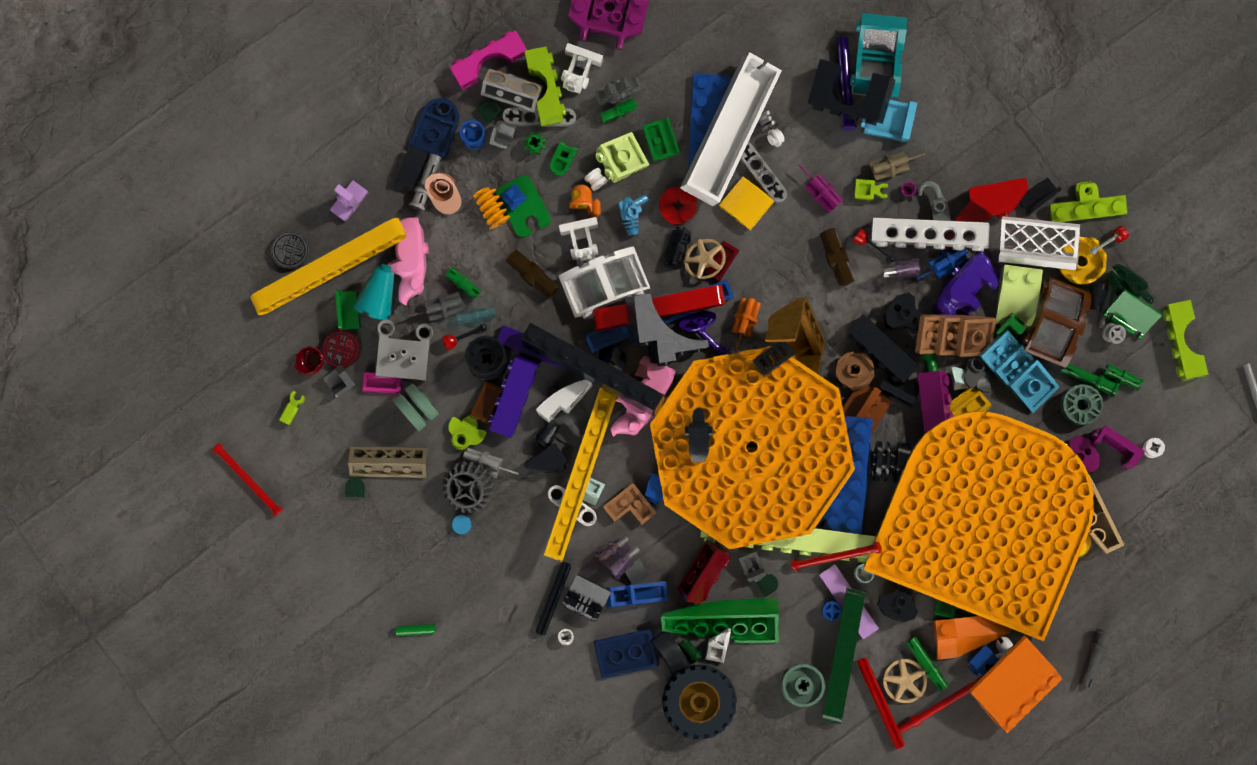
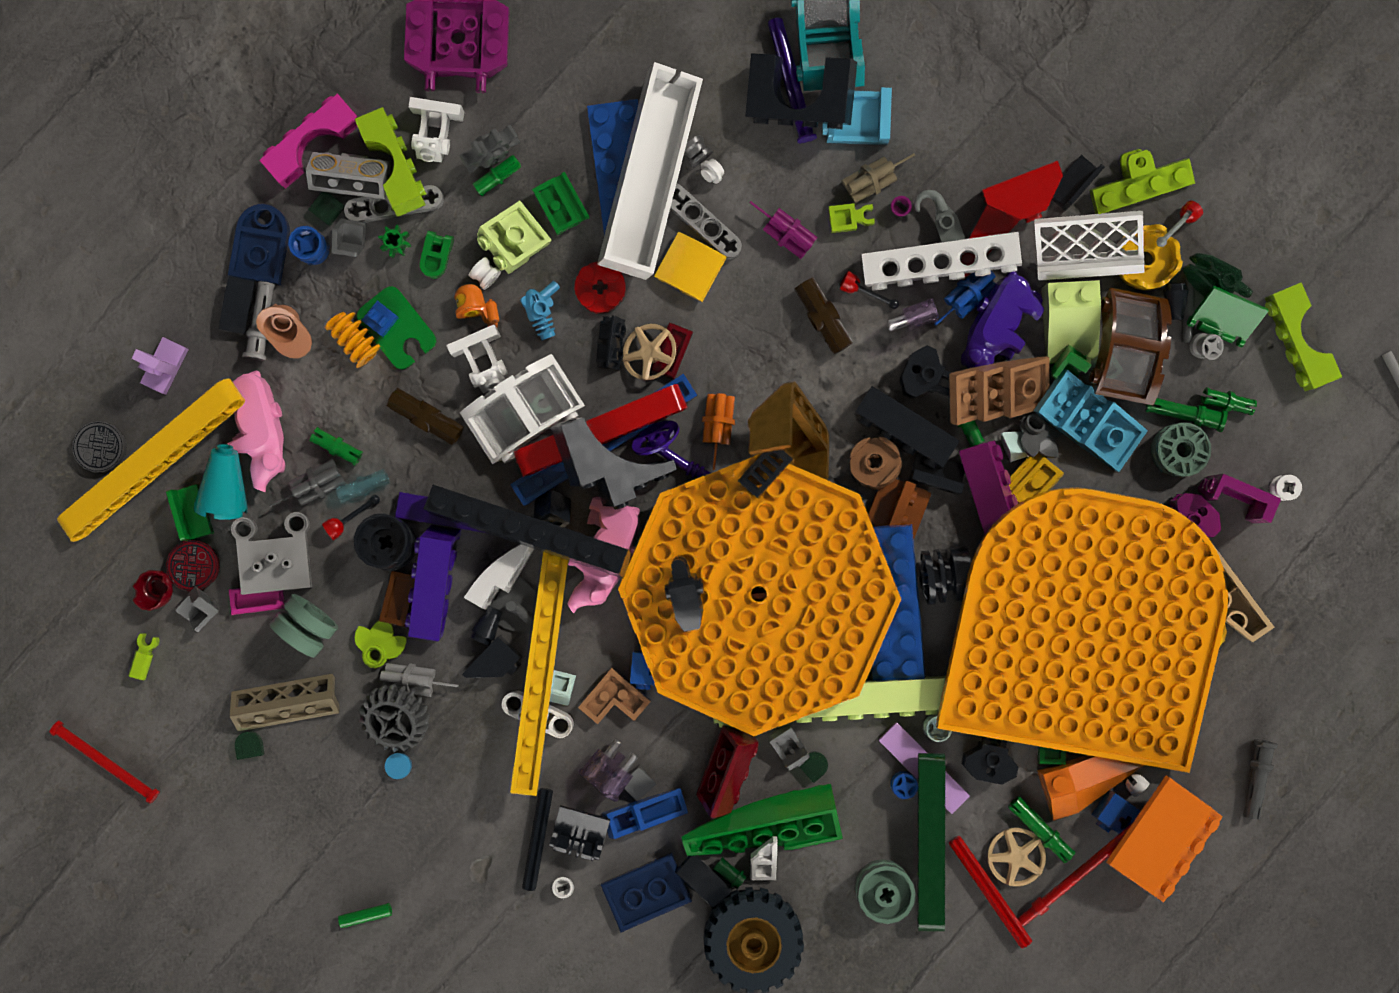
camera: 10 degrees left, 5 degrees up
red bar [791,542,882,571] -> none

